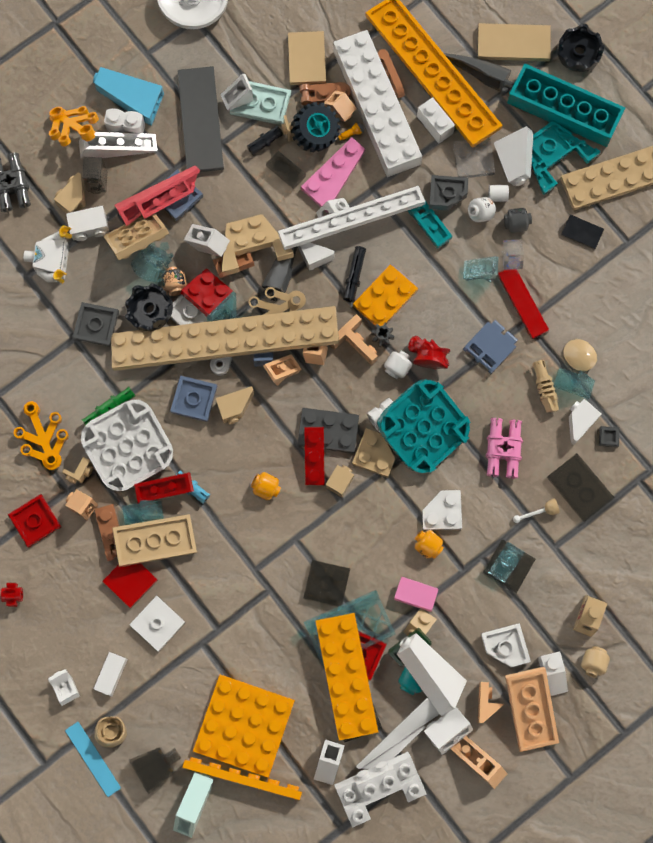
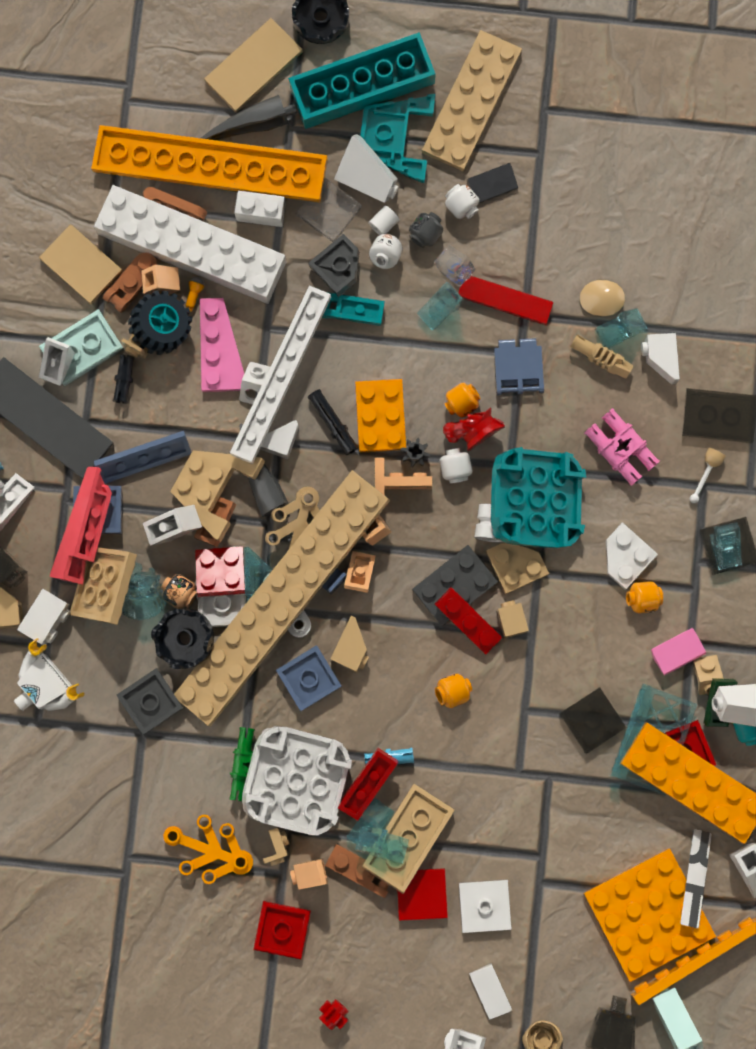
camera: 45 degrees left, 5 degrees up
clear smoke plate [266,151,306,189] -> none
dark grey tile [599,426,620,447] -> none
none -> sand blue plate [94,431,192,484]
none -> clear light blue slope [355,826,409,864]
none -> light orange head [444,382,481,418]
none -> white head [445,184,480,219]
none -> sticker [681,829,712,928]

